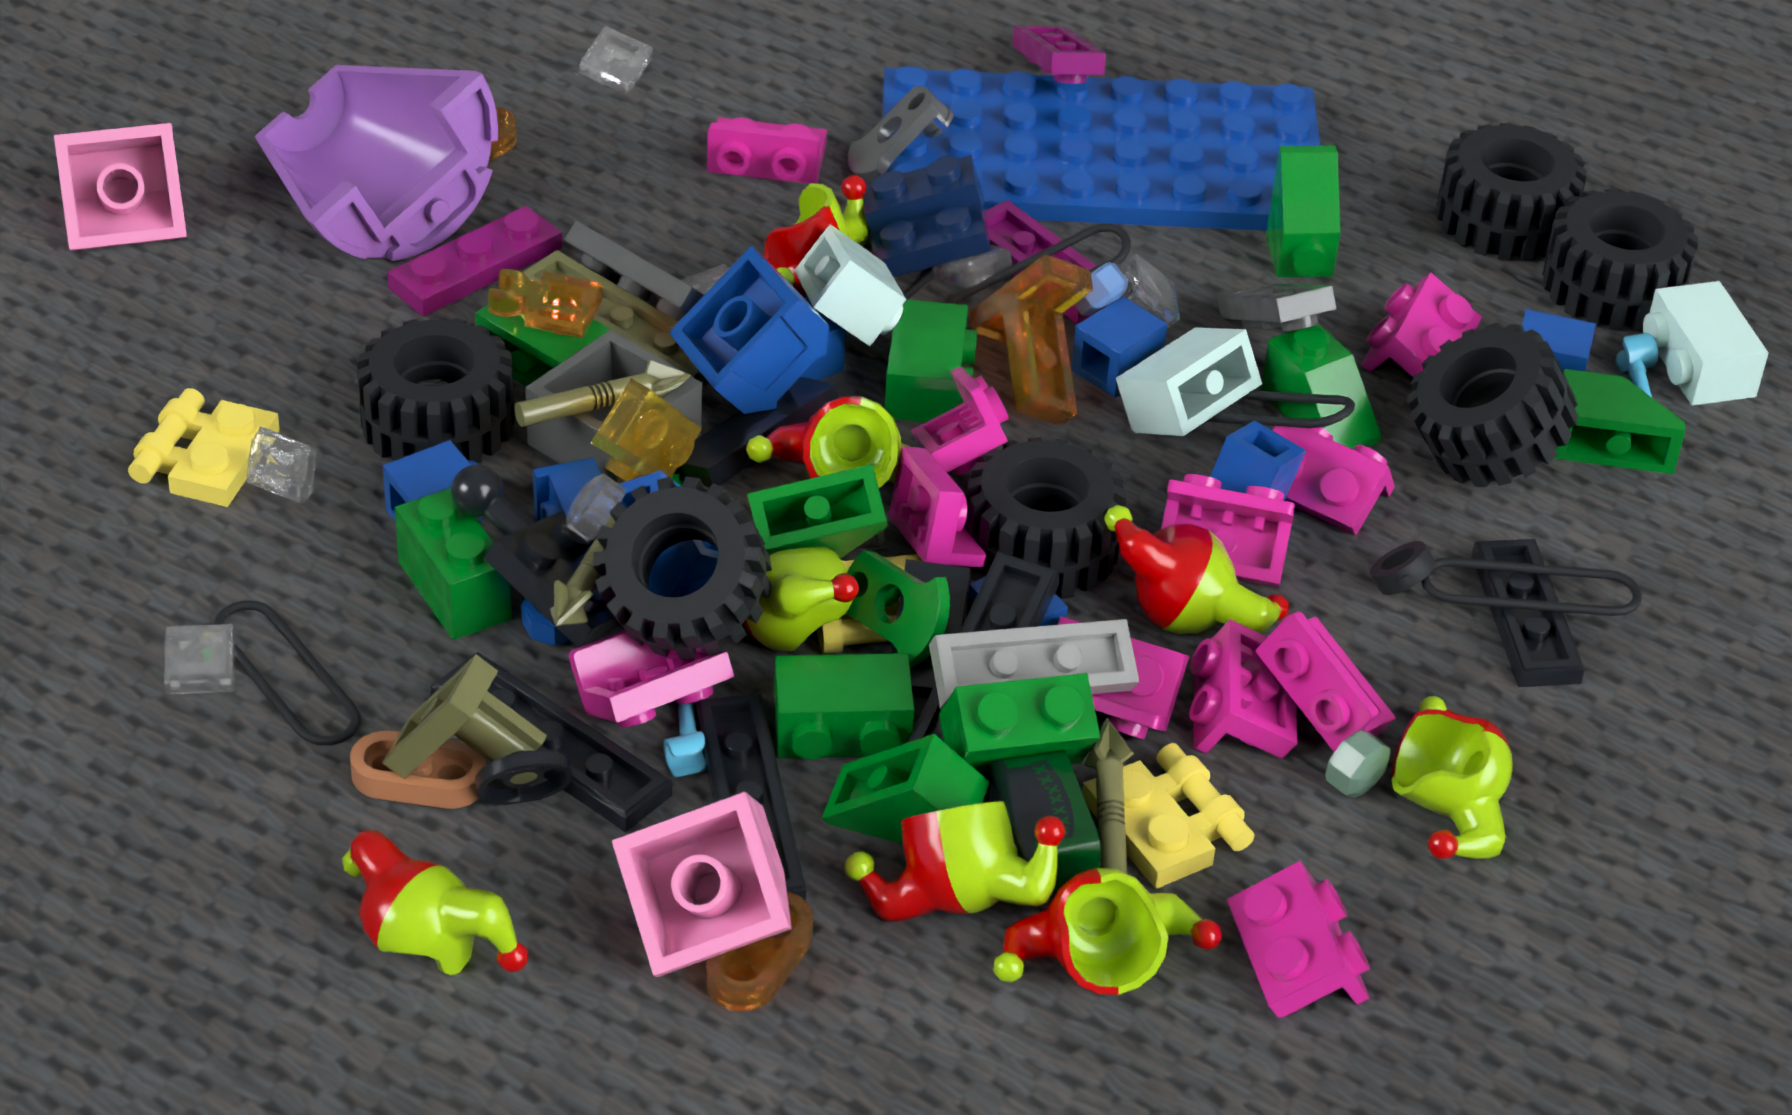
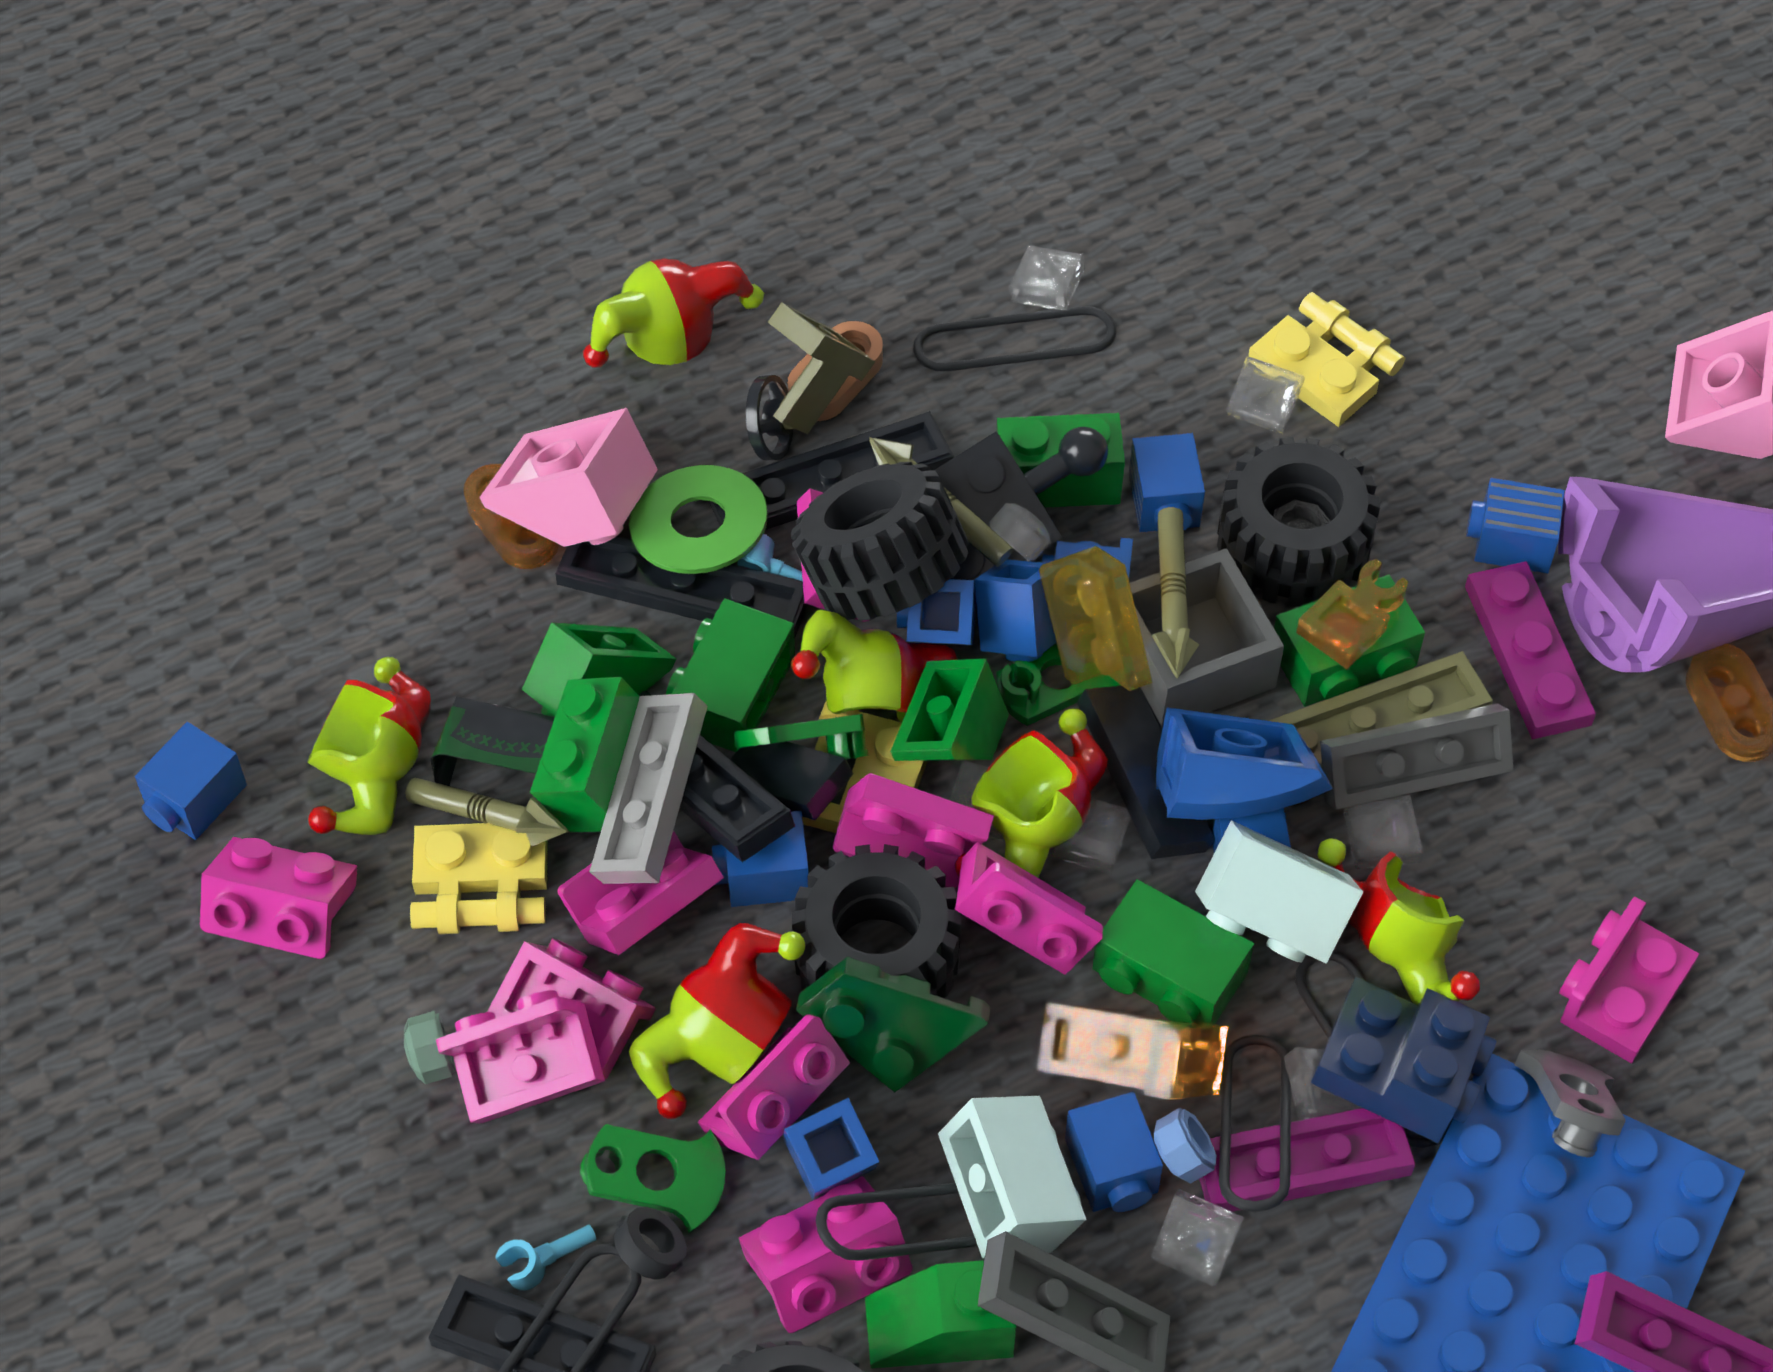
camera: 120 degrees right, 15 degrees up
piece [844,801,1065,922] -> none
lime piece [1391,696,1513,860] -> none
none -> blue brick [134,722,247,840]
none -> medium azure hand [496,1225,597,1291]
none -> green piece [580,1124,726,1233]
none -> bright green gear [629,465,768,574]
none -> dark green wing [796,957,990,1093]
none -> blue brick [1466,478,1565,574]

